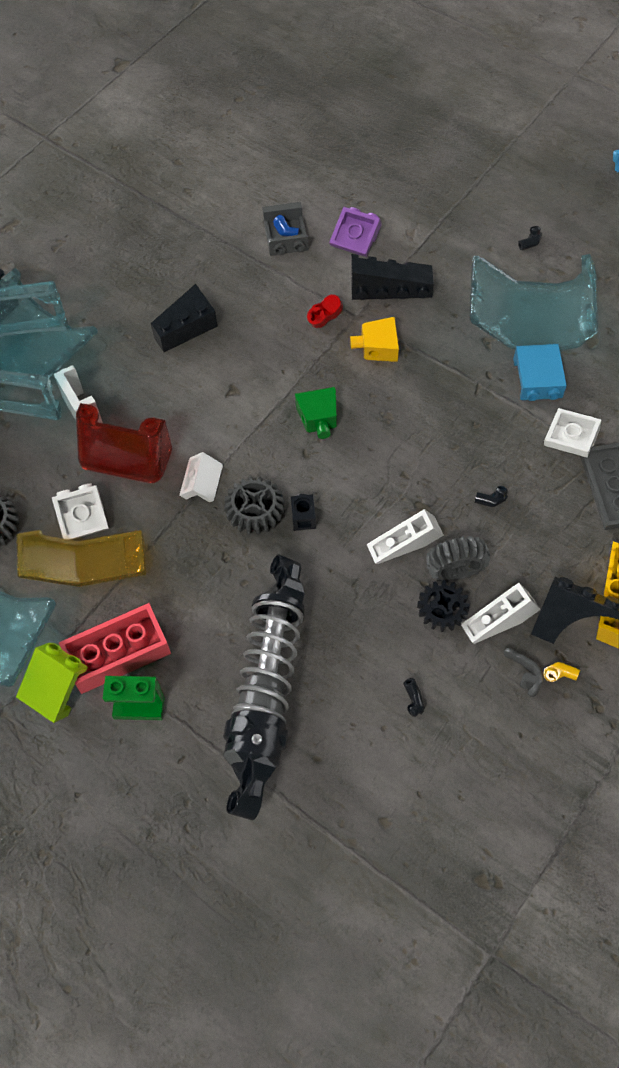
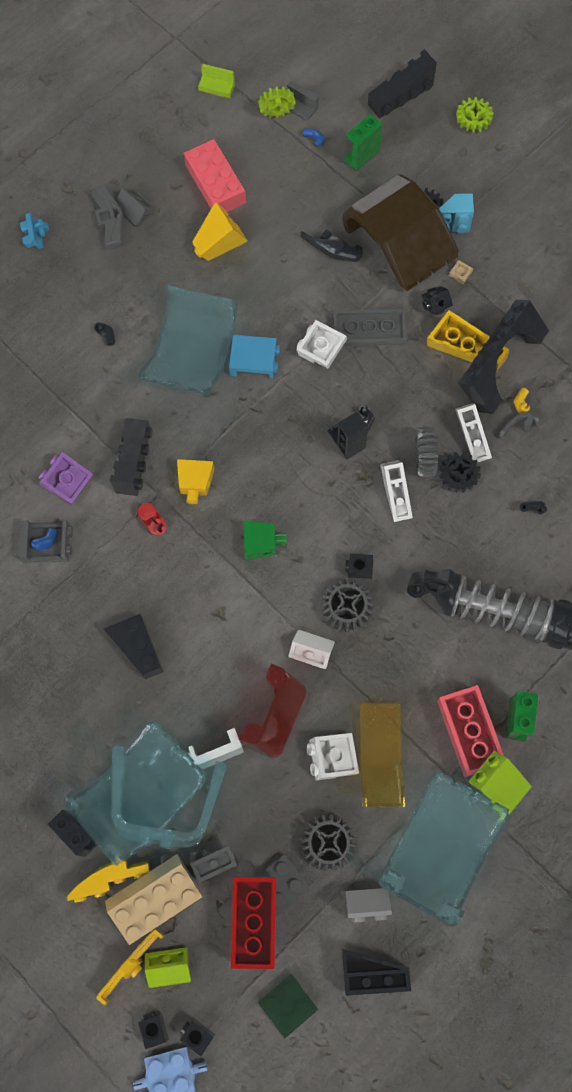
camera: 80 degrees left, 10 degrees up
none -> black wedge [327,411,369,459]

